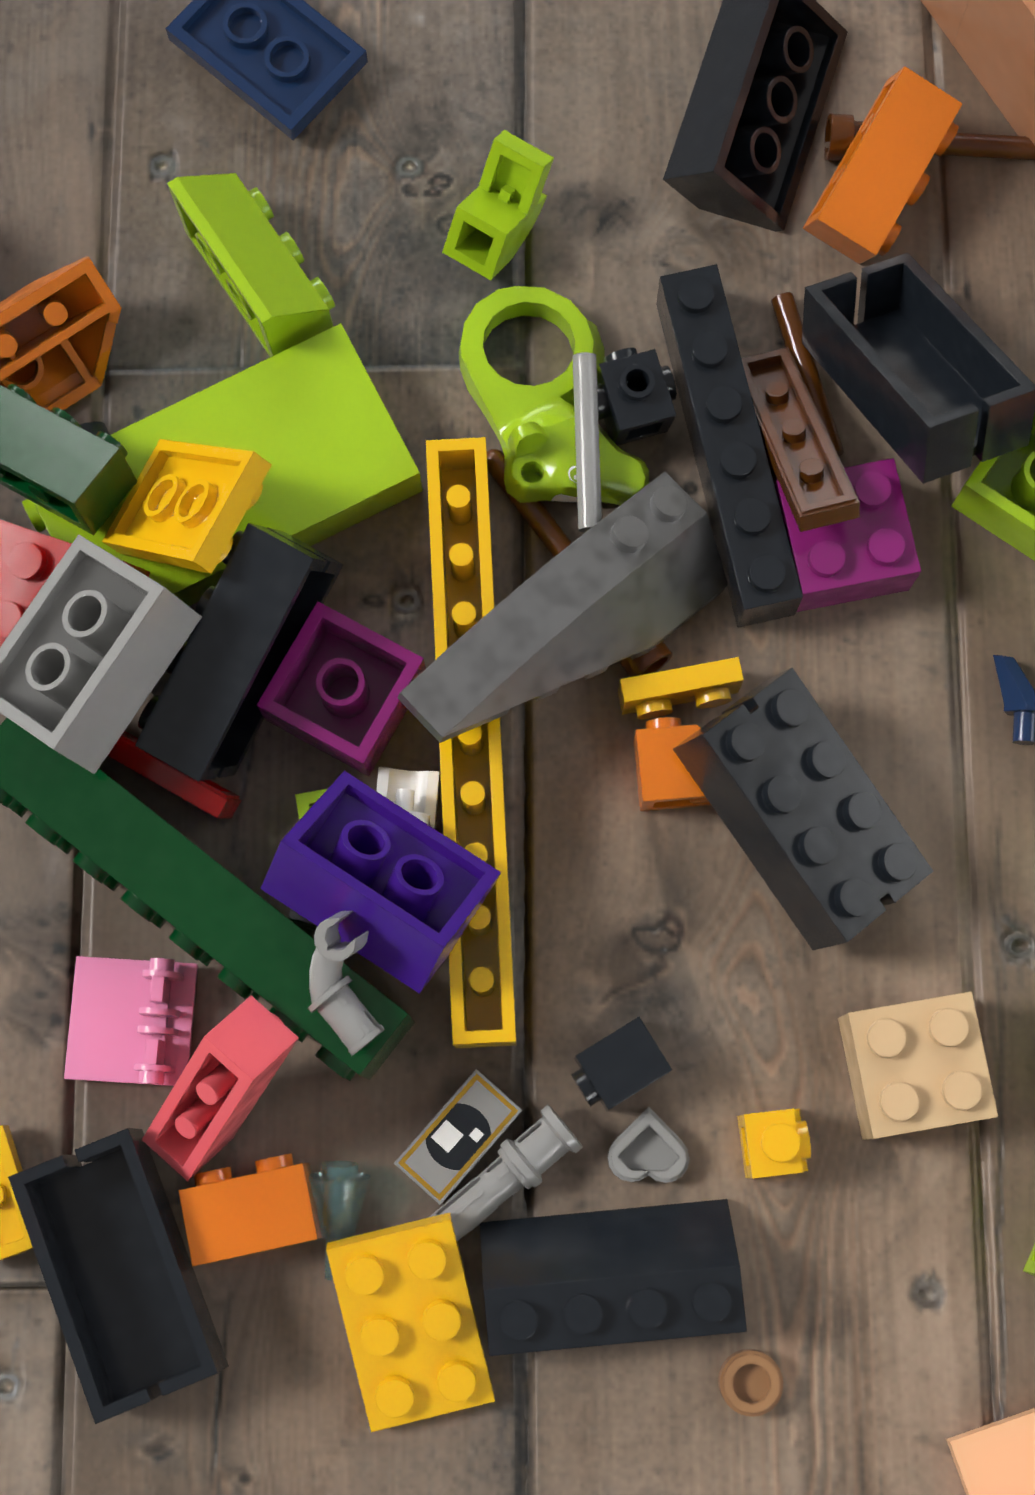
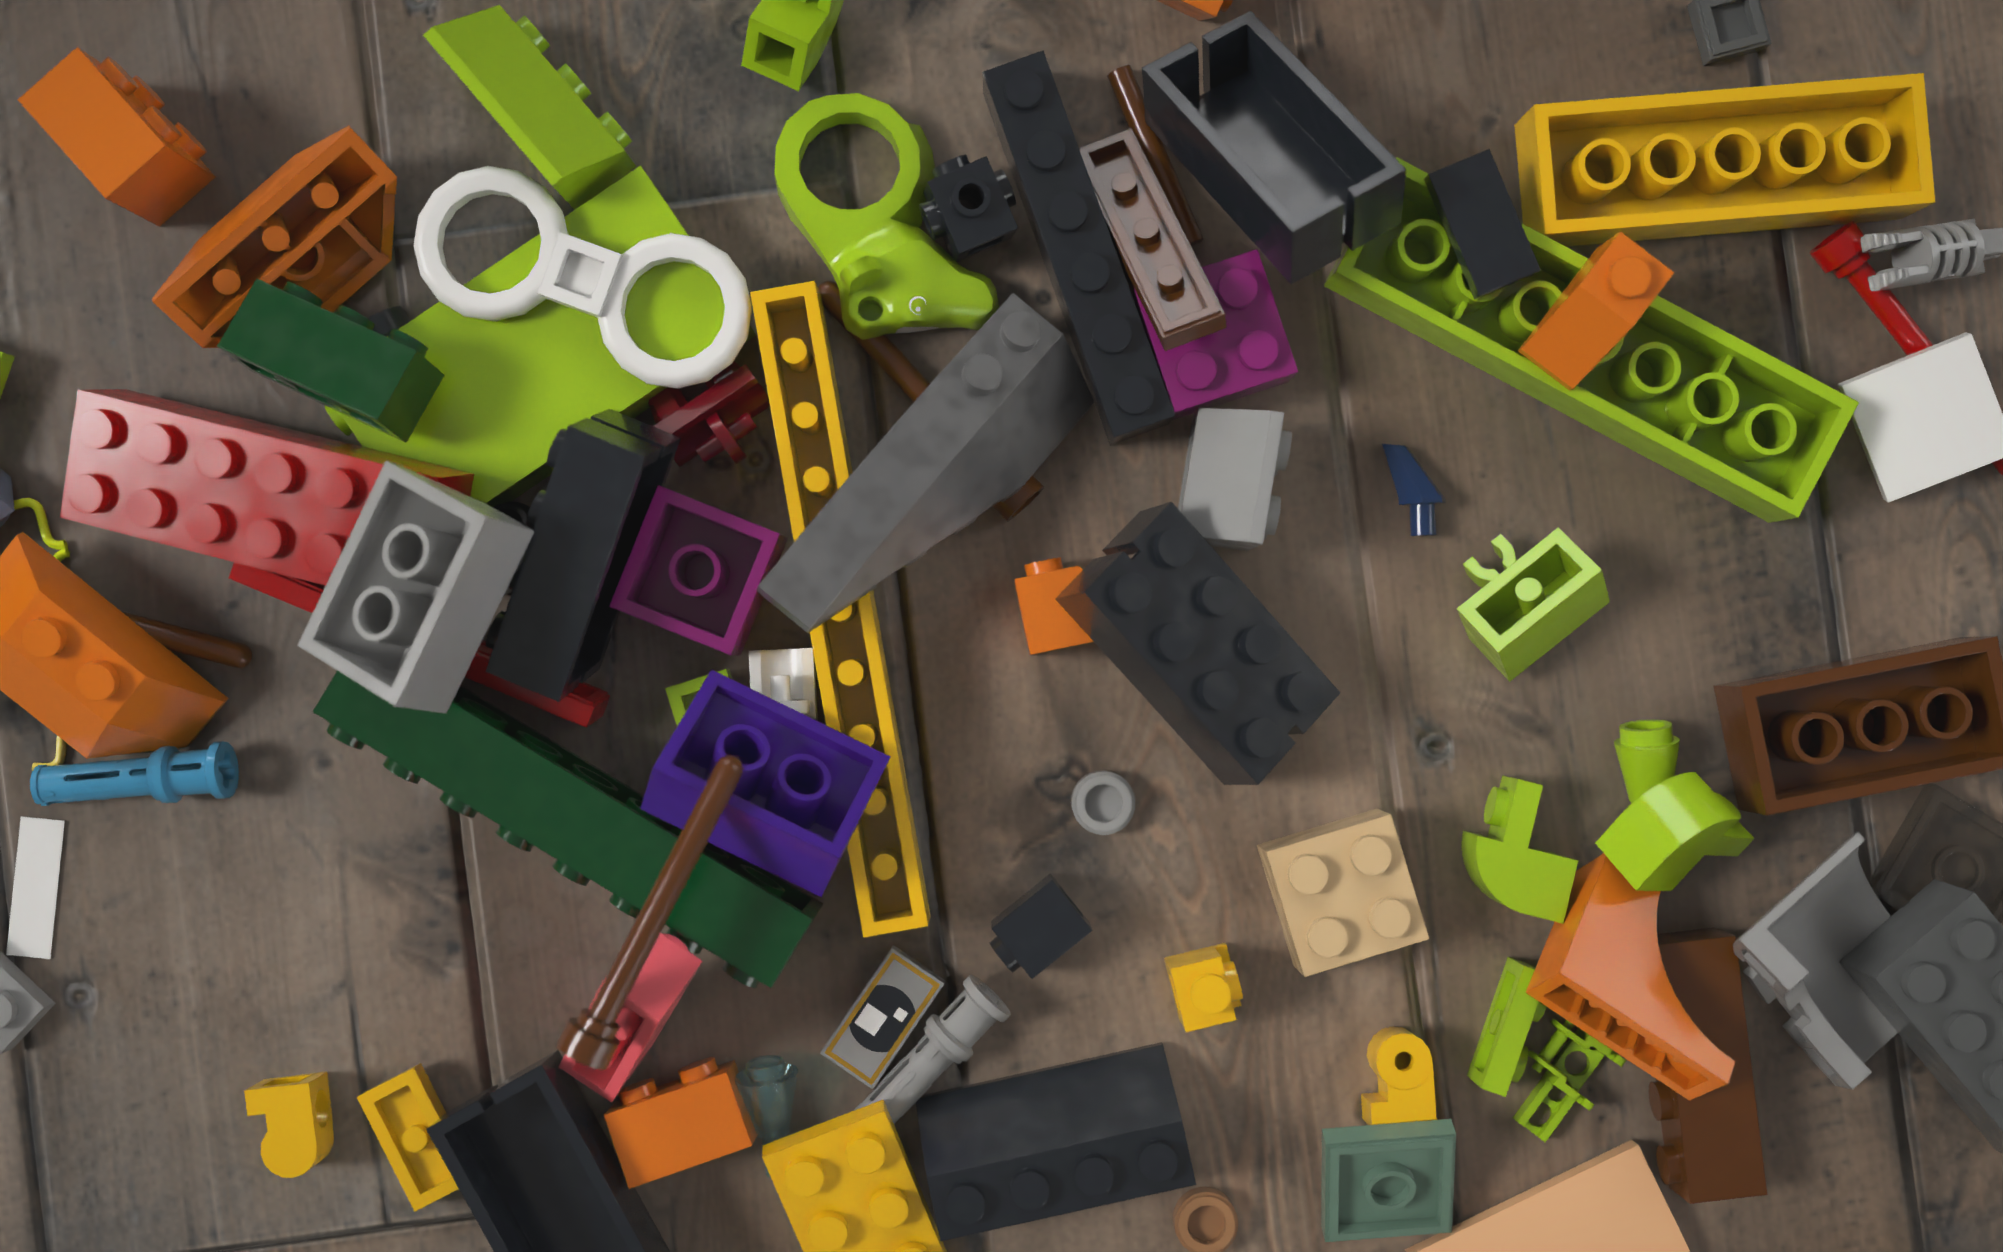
camera: 15 degrees left, 10 degrees up
bright pink hinge [64,956,198,1086] -> none
yellow plate [102,439,272,574] -> none
light grey piece [308,911,385,1056] -> none
light grey bar [572,352,602,533] -> none
light grey tile [607,1107,690,1183] -> none
yellow plate [618,657,744,720] -> none
none -> white bar [413,166,752,389]
none -> reddish brown piece [556,755,743,1070]
none -> dark red hips [648,361,770,467]
none -> light grey tile [1071,770,1135,835]
none -> light grey slope [1178,408,1292,551]
none -> sand green tile [1321,1119,1456,1242]
none -> yellow leg [1361,1026,1437,1125]

